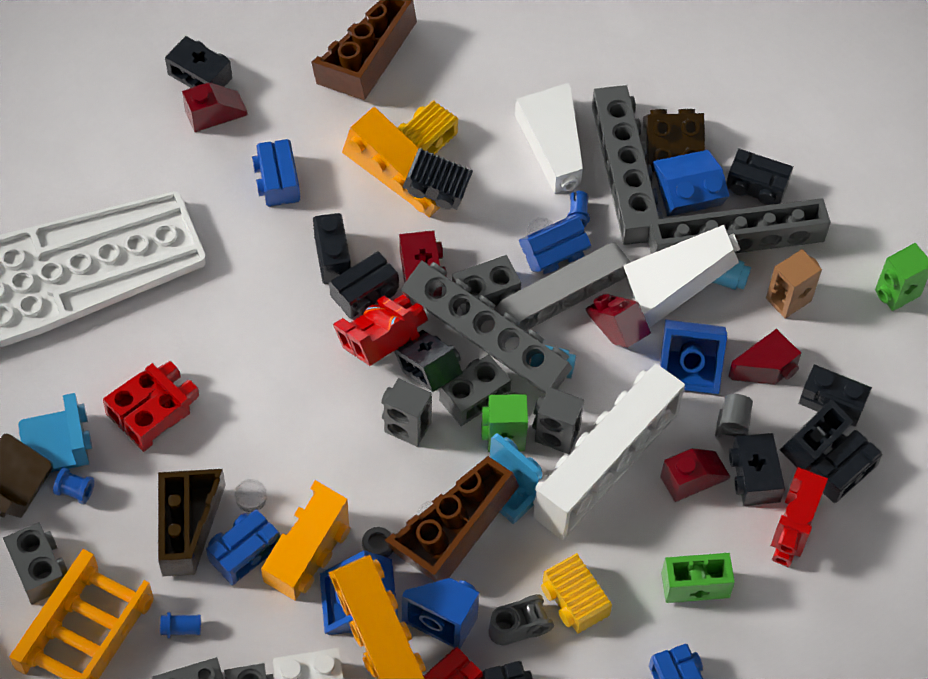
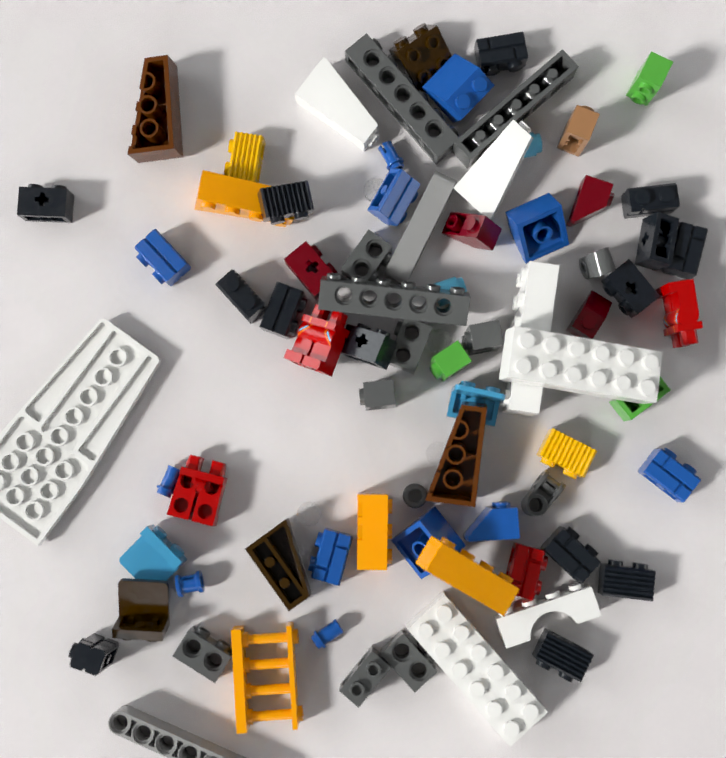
camera: 25 degrees left, 25 degrees up
dark red slope [182,82,248,132] -> none
none -> blue pin [157,465,180,498]
none -> white brick [499,326,663,404]

